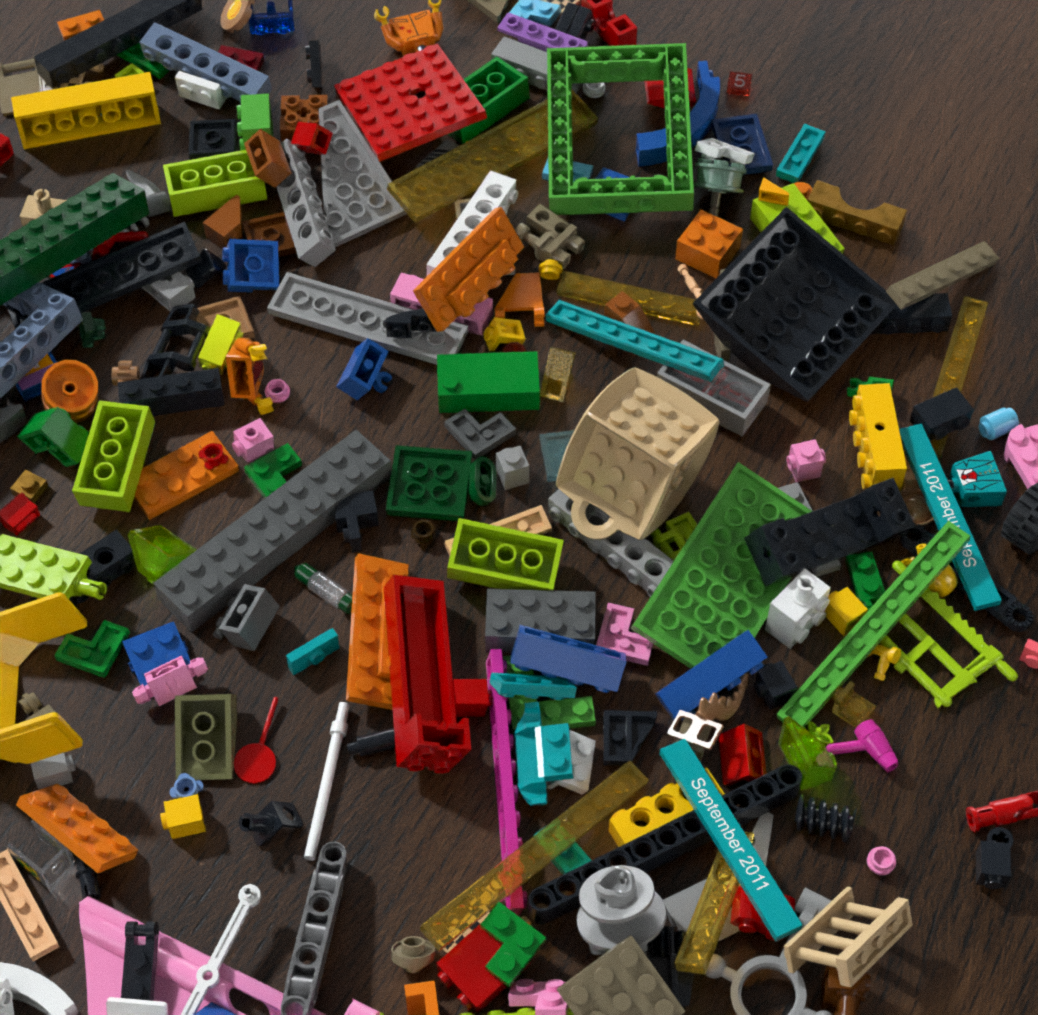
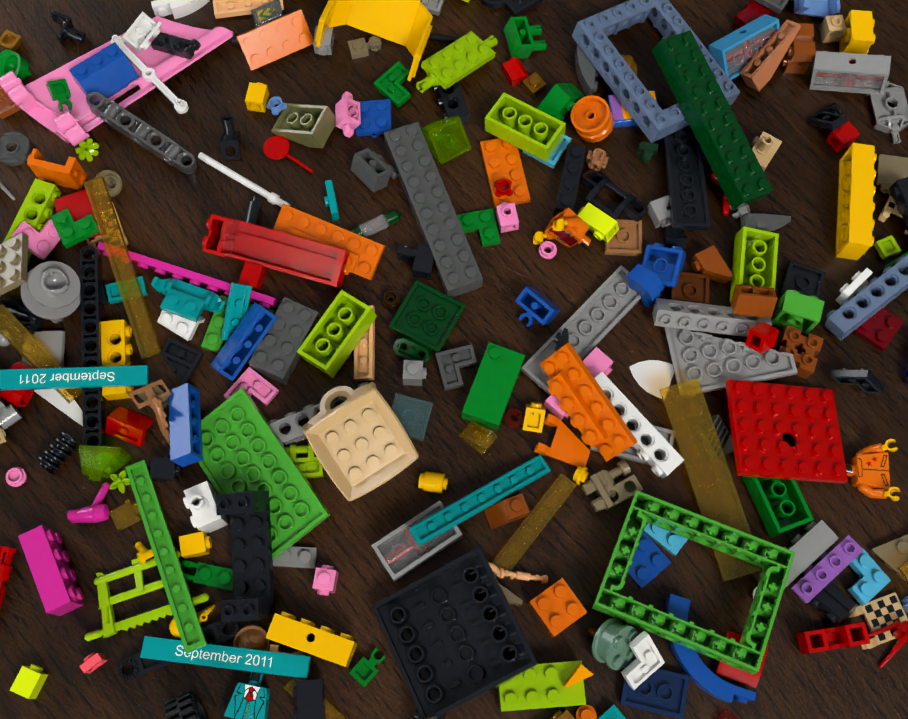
camera: 110 degrees right, 15 degrees up
none -> dark pink brick [18,525,84,616]
none -> blue brick [626,264,664,308]
none -> white sticker [629,360,674,400]

